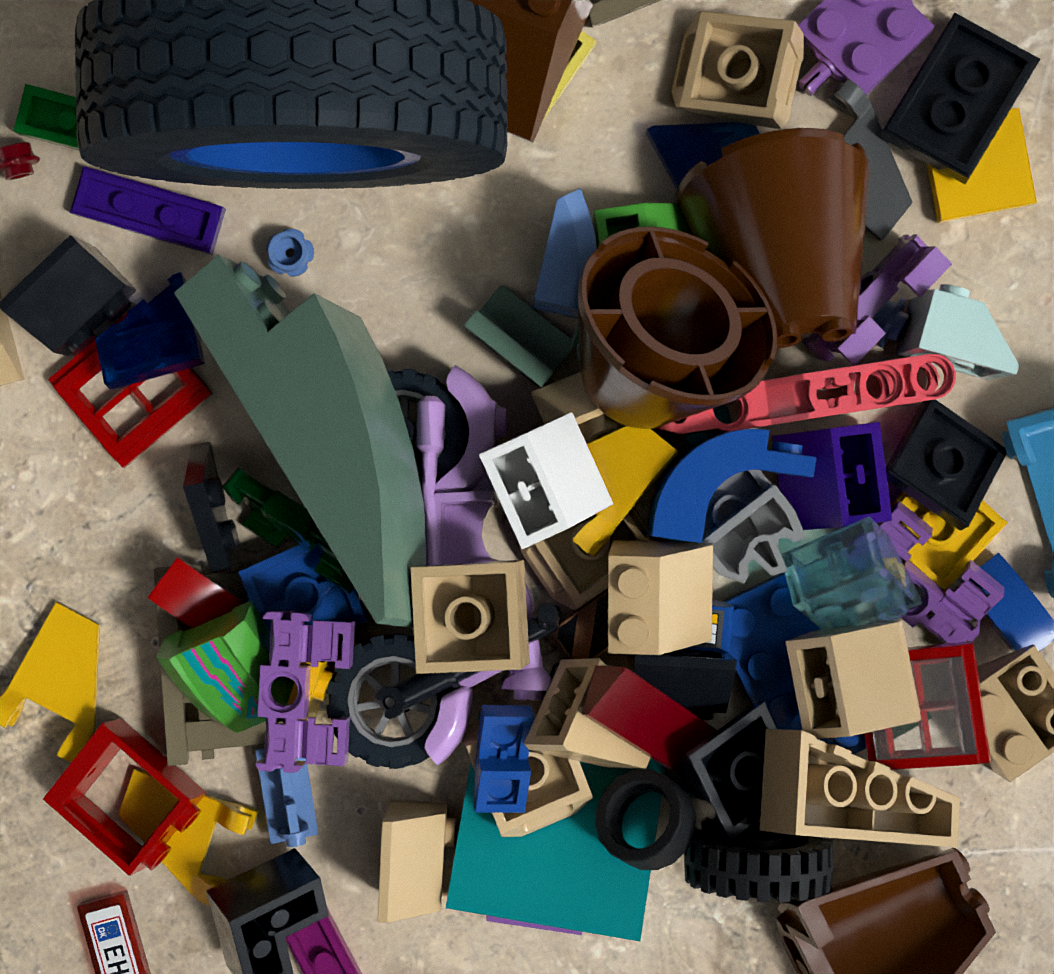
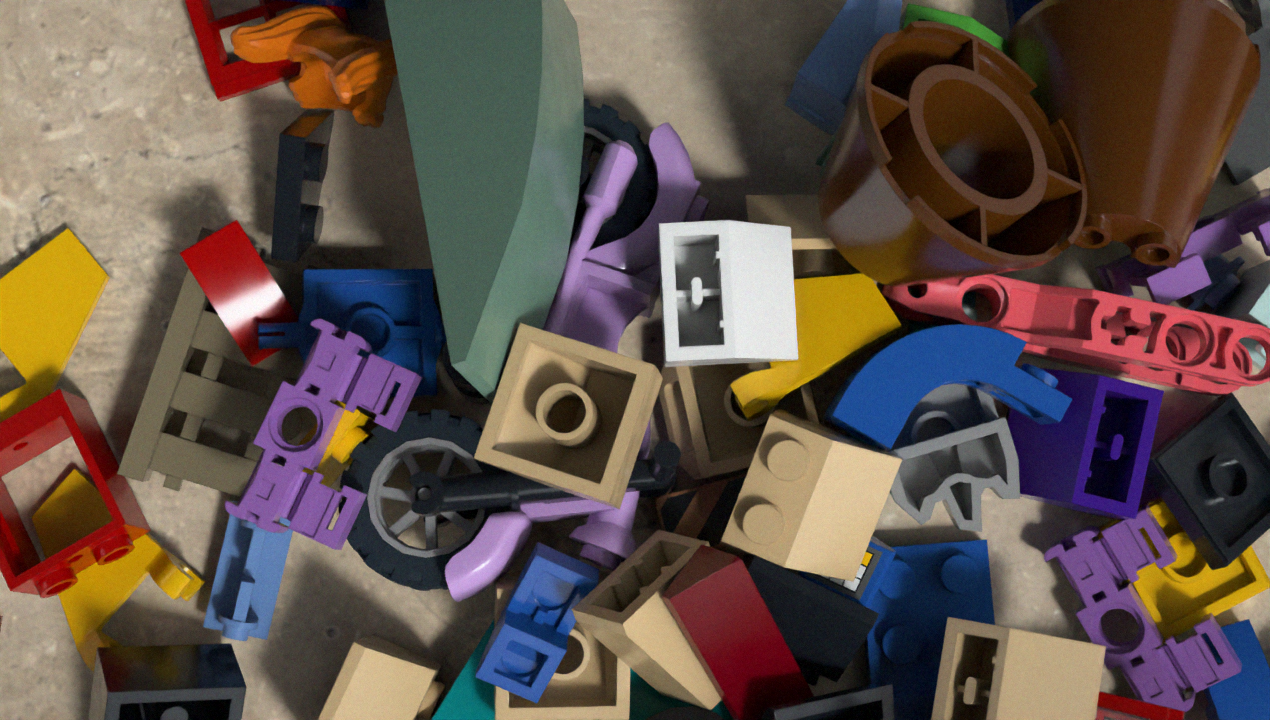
camera: 20 degrees right, 5 degrees down
bright green slope [156,601,295,733] -> none
dark green piece [222,467,355,594] -> none
sand green panel [464,285,573,388] -> none
clear light blue slope [781,516,922,630] -> none
none -> orange hair [230,5,398,128]

